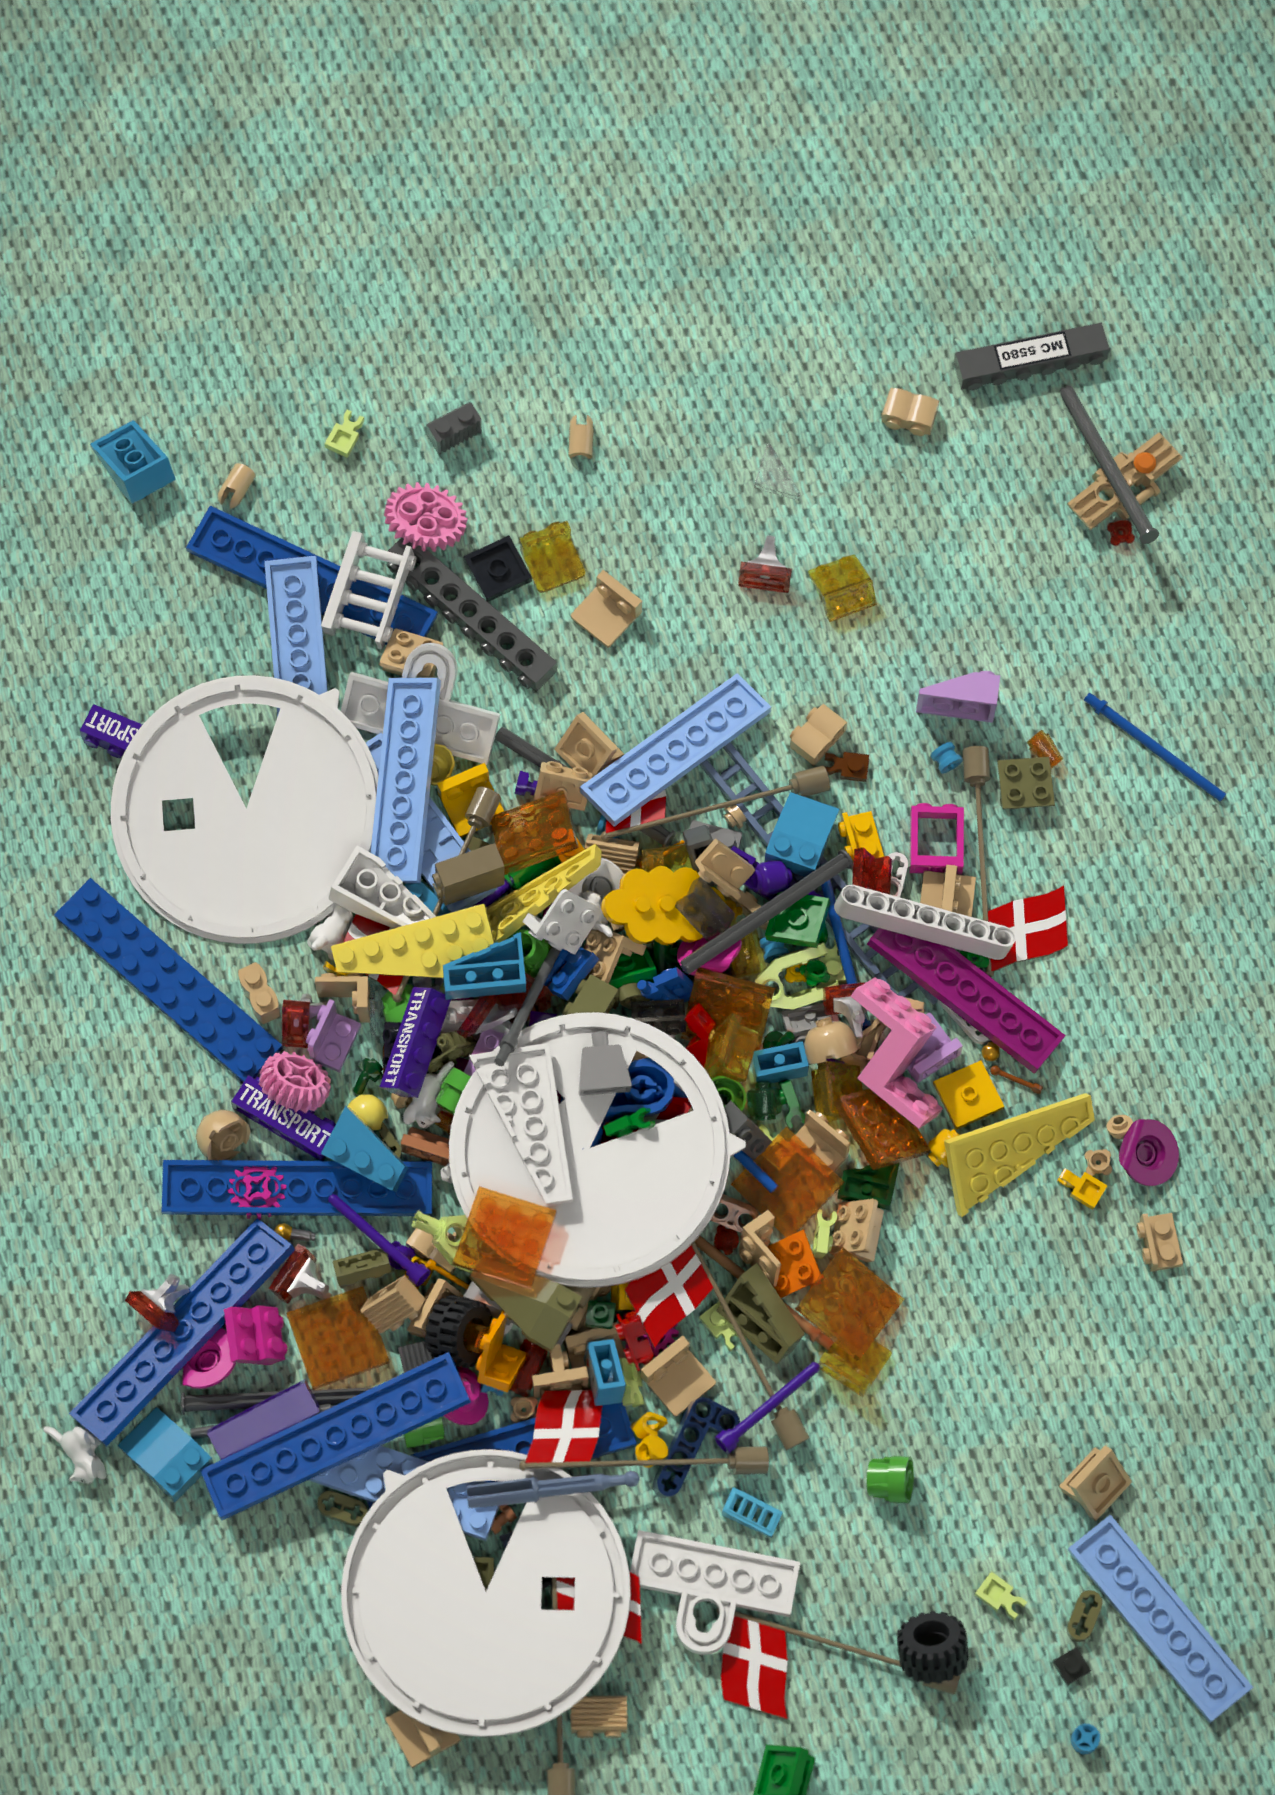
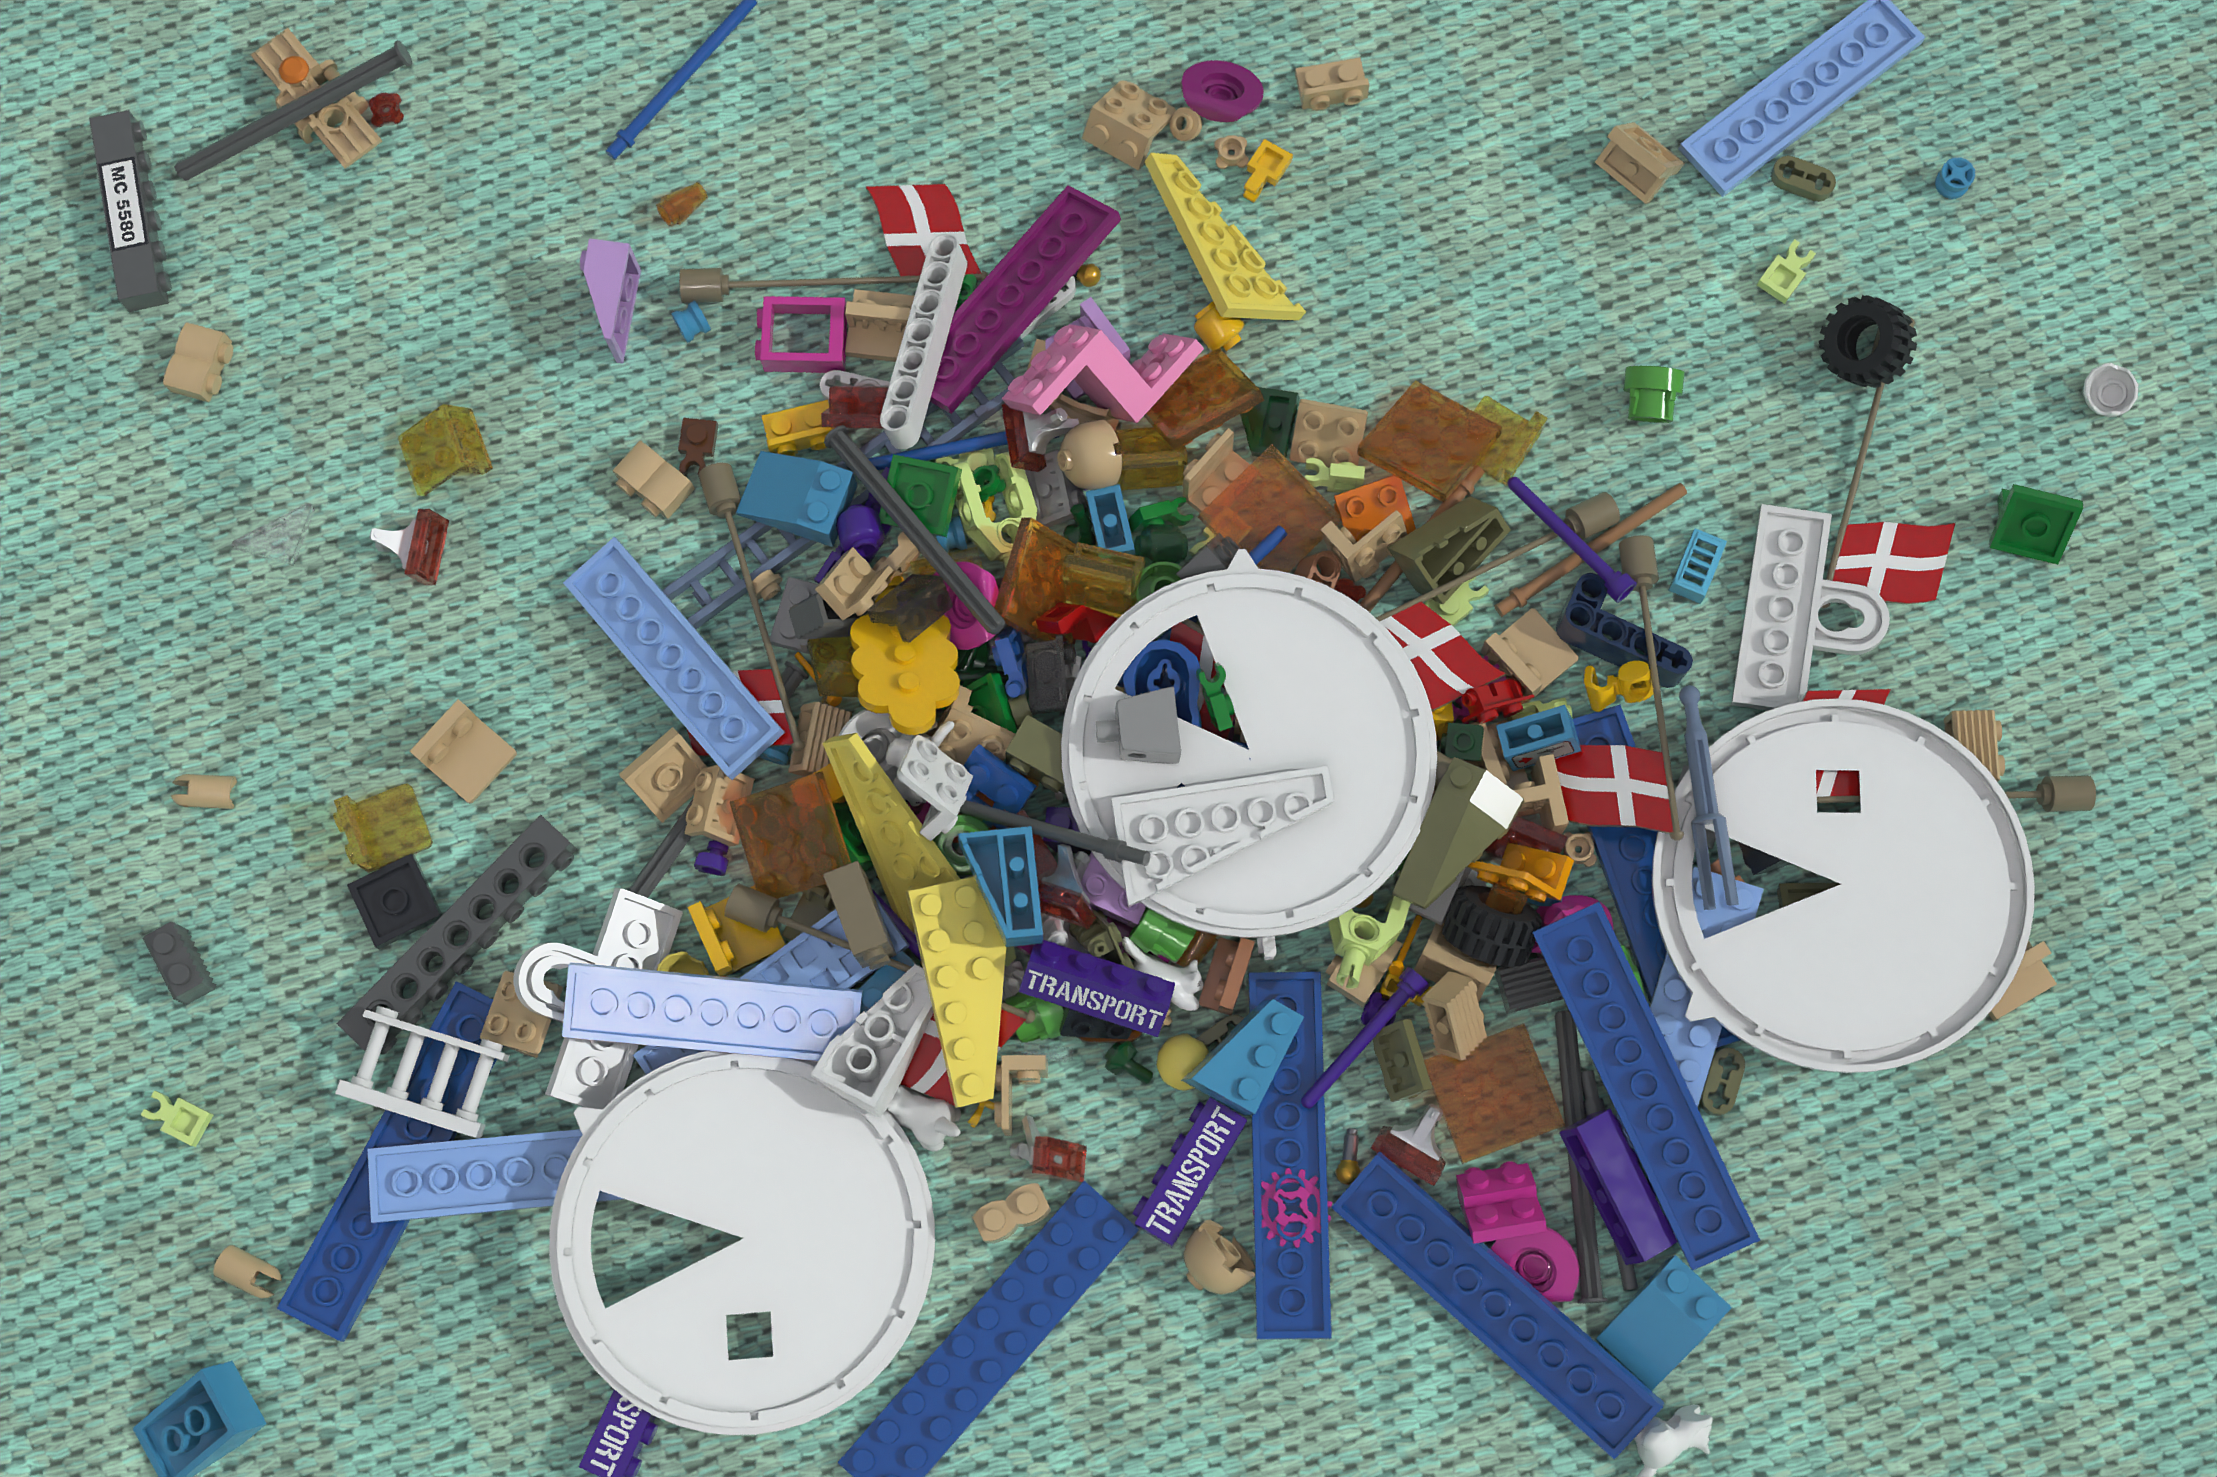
camera: 85 degrees left, 5 degrees up
piece [125,1274,190,1332] -> none
bright pink gear [259,1051,331,1113] -> none
lavender bracket [306,999,361,1073] -> none
bright pink gear [384,482,468,552] -> none
clear orange plate [453,1186,557,1289] -> none
yellow plate [933,1060,1005,1130] -> none
dark orange hinge [990,1065,1043,1094] -> none
olive hinge [997,757,1055,809] -> none
pearl dark grey plate [1052,1647,1091,1686] -> none
none -> tan bracket [1082,80,1176,170]
none -> medium nougat bar [1494,483,1687,617]

